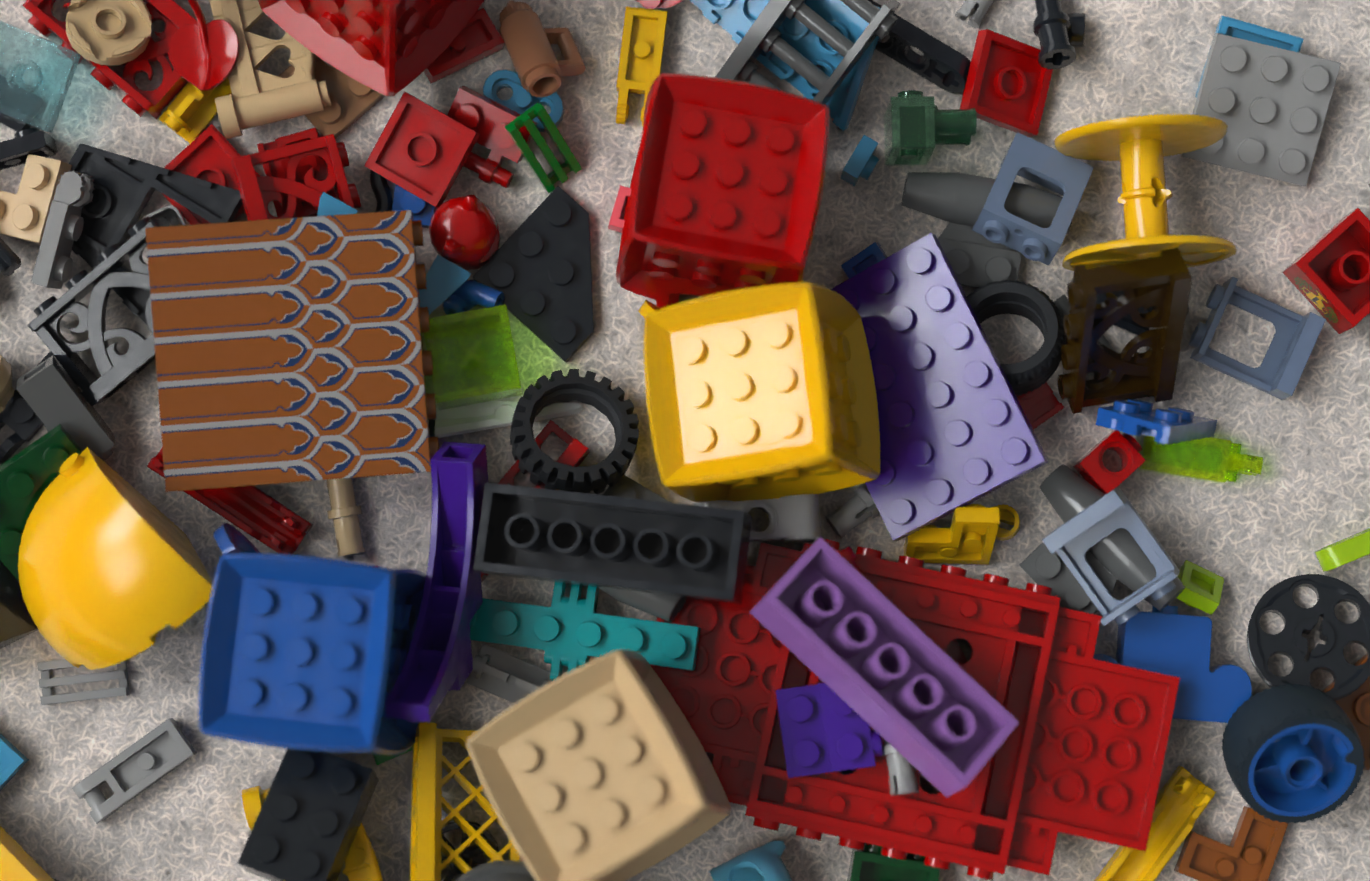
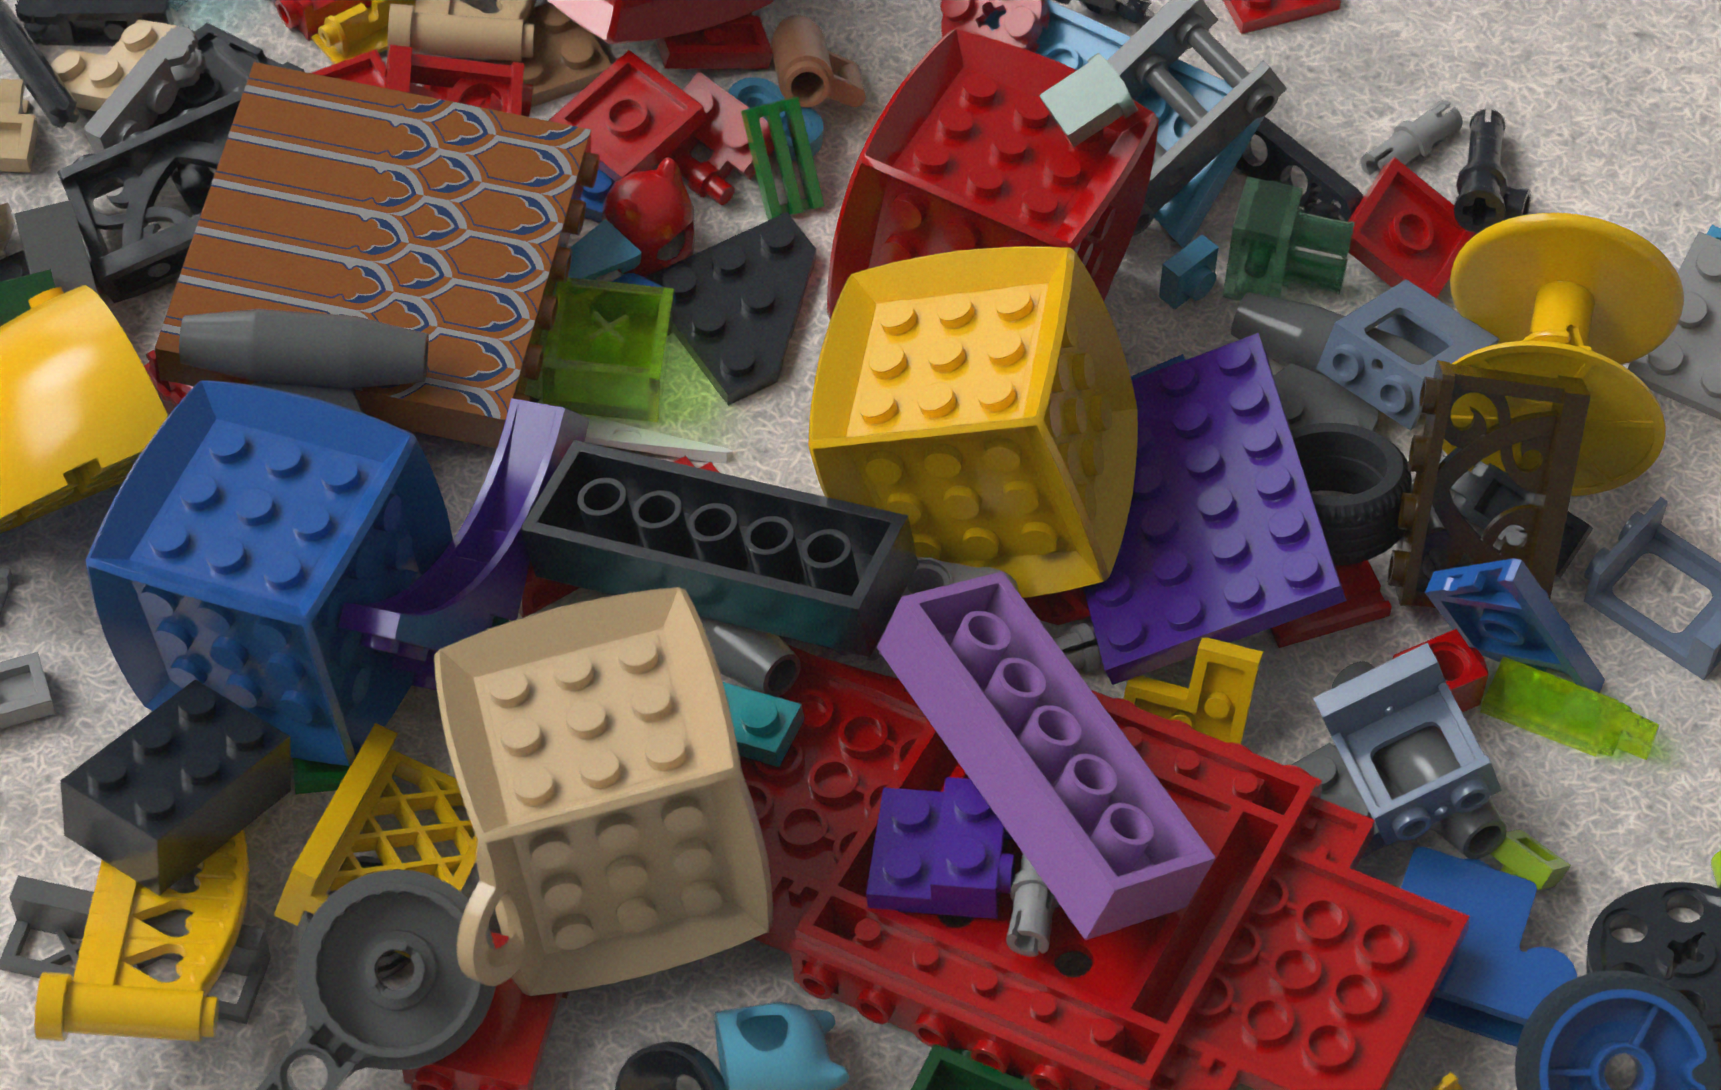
camera: 15 degrees right, 30 degrees down
black tyre [510,369,639,495] -> none
yellow hinge [994,504,1020,541] -> none
none -> dark grey plate [179,309,429,414]
none -> tile [1039,53,1138,147]

